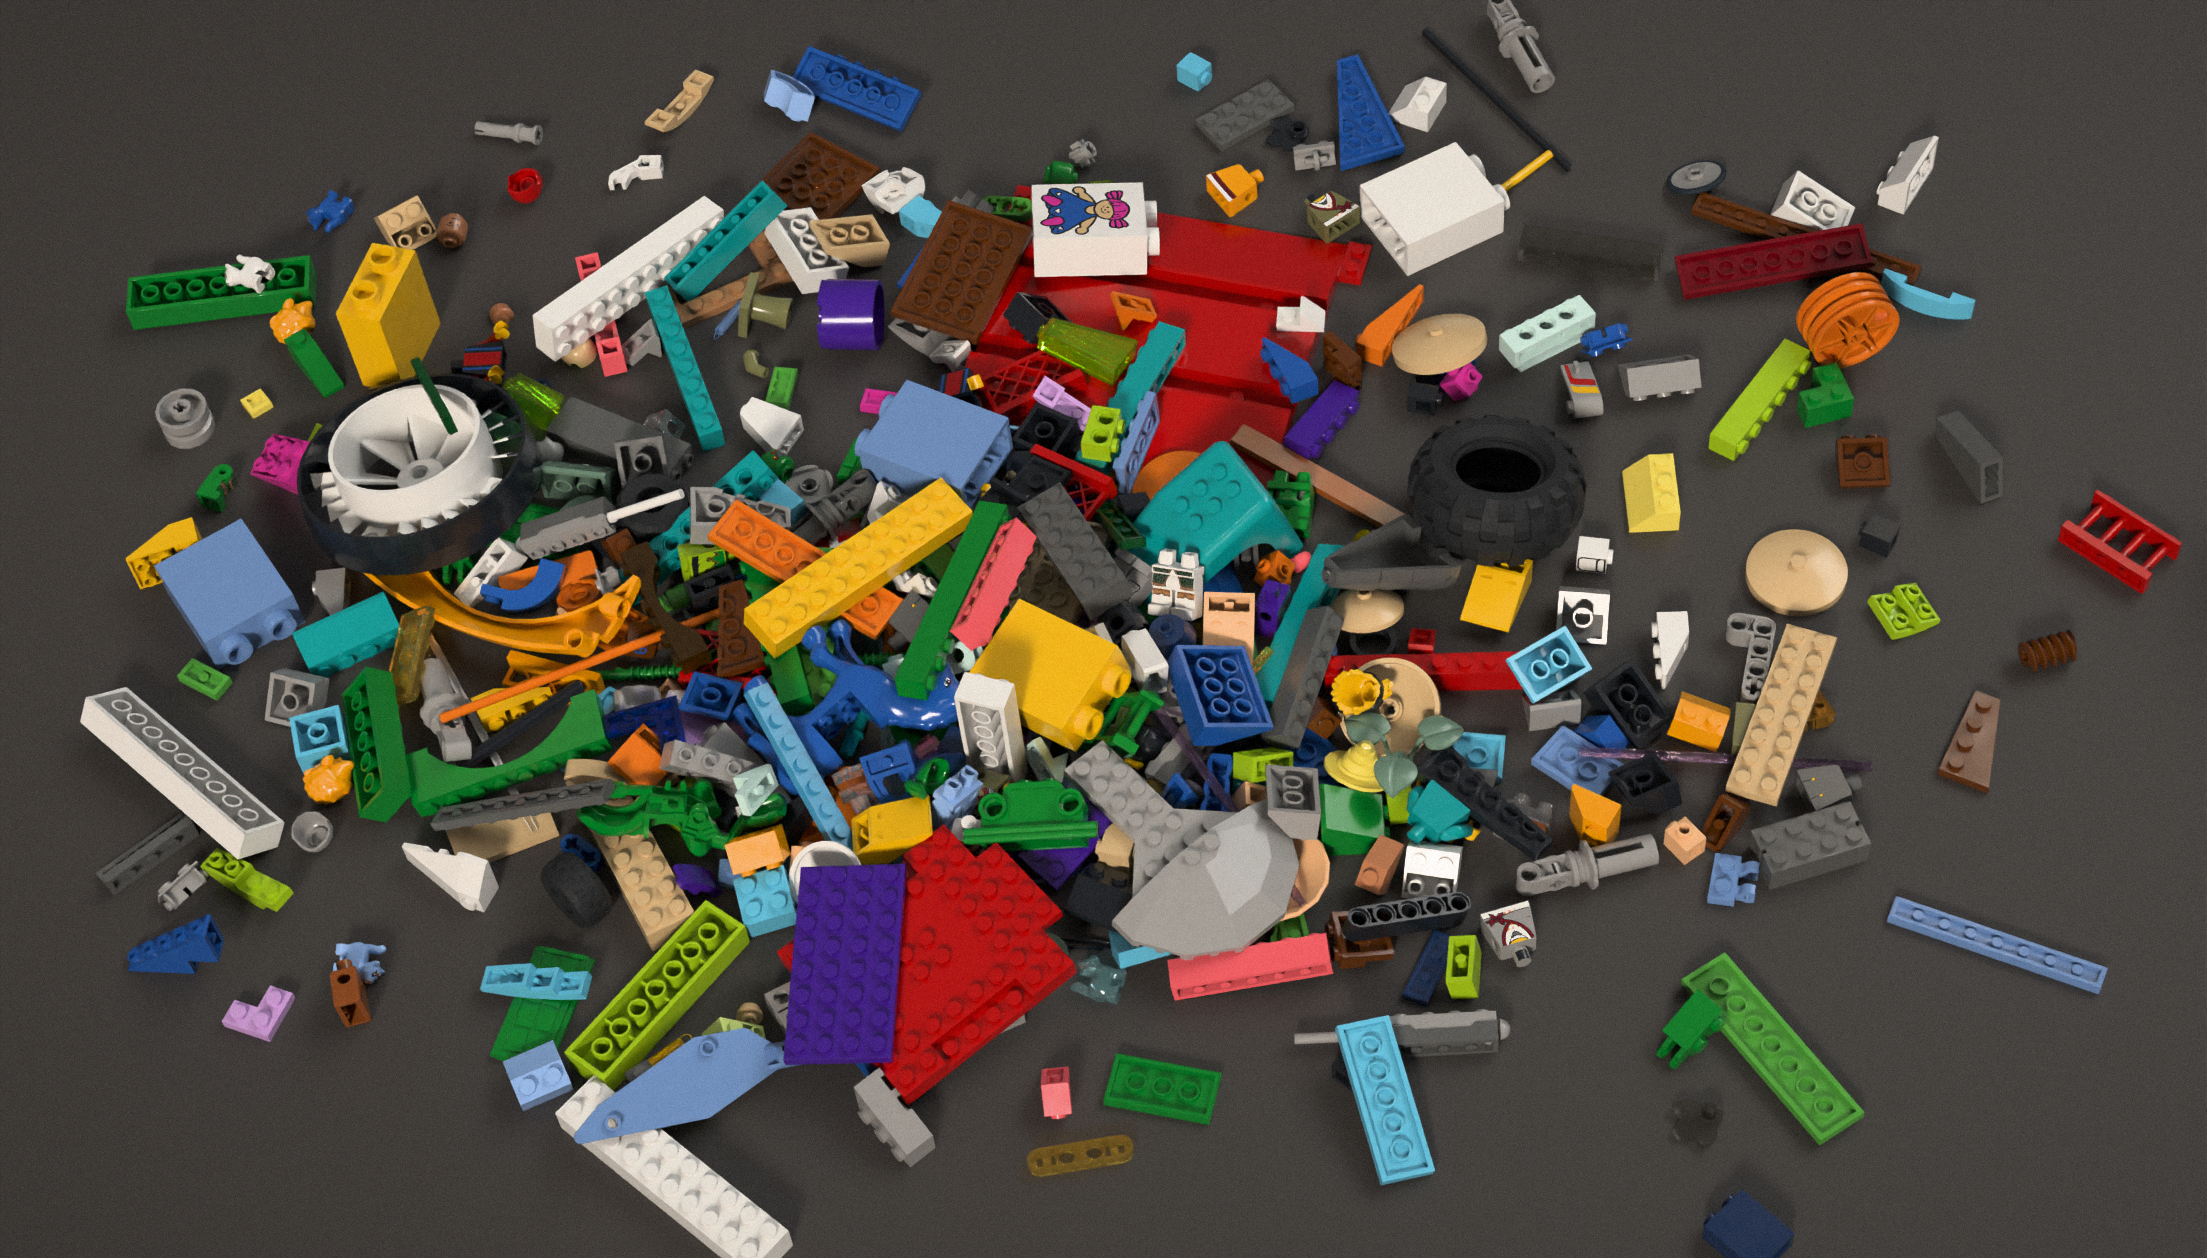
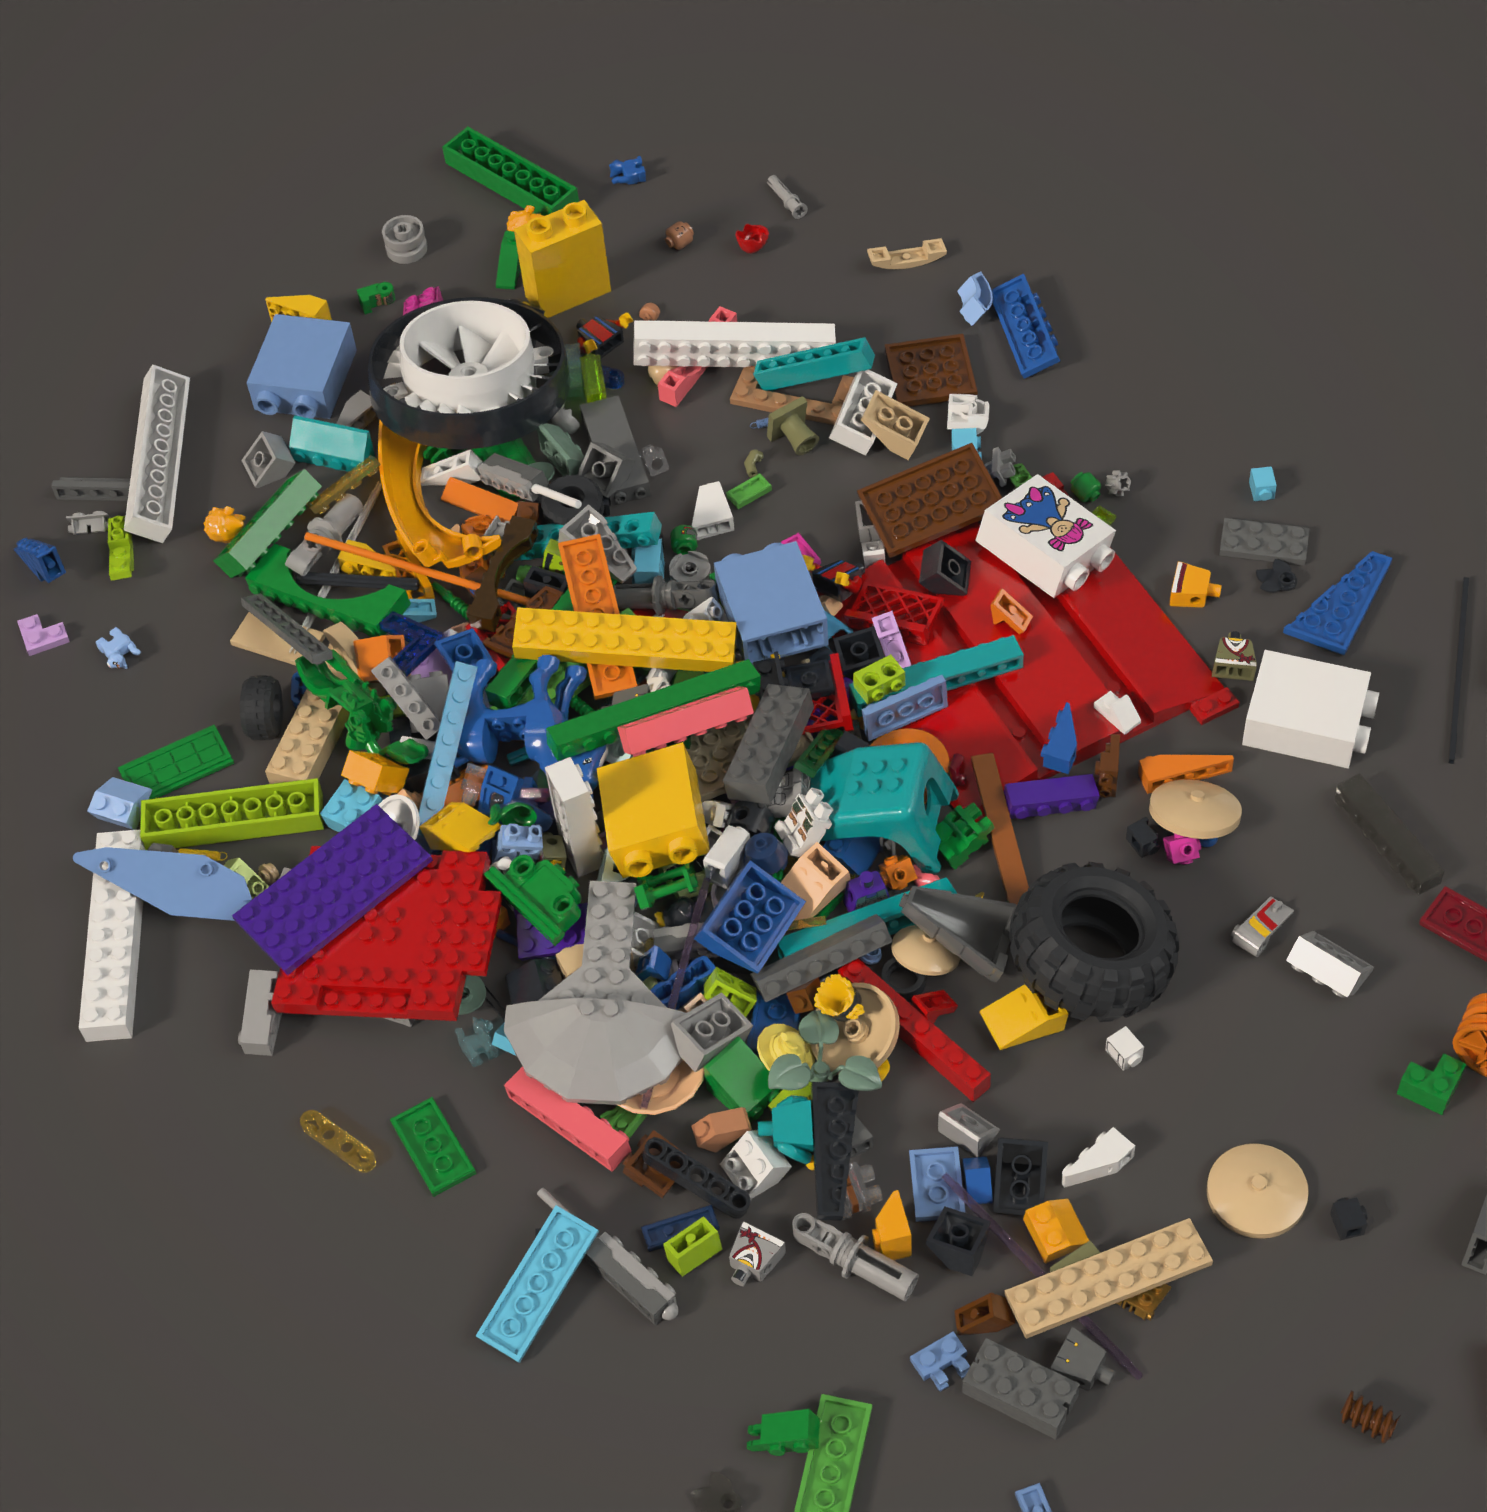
camera: 45 degrees right, 0 degrees up
bright green plate [177,658,233,701] -> none
white animal [224,255,275,294] -> none
light yellow tile [240,388,273,419] -> none
medium azure brick [289,705,351,774] -> none
light grey hair [291,811,333,853] -> none
dark orange torso [330,959,372,1028] -> none
tan slope [374,195,437,250] -> none
white wedge [402,843,499,912] -> none
dark green tile [411,357,458,435] -> none
blue arch [480,558,567,614] -> none
medium azure slope [480,963,592,1000] -> none
white piece [608,155,664,190] -> none
light grey hair [613,684,662,726] -> none
light grey slope [621,319,662,366] -> none
teal brick [644,285,726,452] -> none
dark purple slope [673,864,723,898] -> none
light aqua slope [733,764,779,816] -> none
dark purple brick [817,279,885,351] -> none
clear neon green slope [1037,318,1138,386] -> none
coral slope [1041,1066,1072,1119] -> none
light grey hips [1293,141,1336,171] -> none
white slope [1388,77,1447,132] -> none
medium azure tile [1453,732,1506,784] -> none
light aqua brick [1499,295,1596,372] -> none
yellow bar [1501,150,1553,192] -> none
medium azure slope [1505,626,1592,704] -> none
light grey slope [1556,586,1610,644] -> none
blue hinge [1580,322,1633,357] -> none
light yellow slope [1622,453,1681,533] -> none
light nougat brick [1664,816,1706,865] -> none
lime brick [1708,339,1811,461] -> none
light grey beam [1725,613,1776,704] -> none
reddish brown plate [1835,434,1890,489] -> none
lime slope [1867,583,1941,640] -> none
reddish brown wing [1938,691,2000,794] -> none

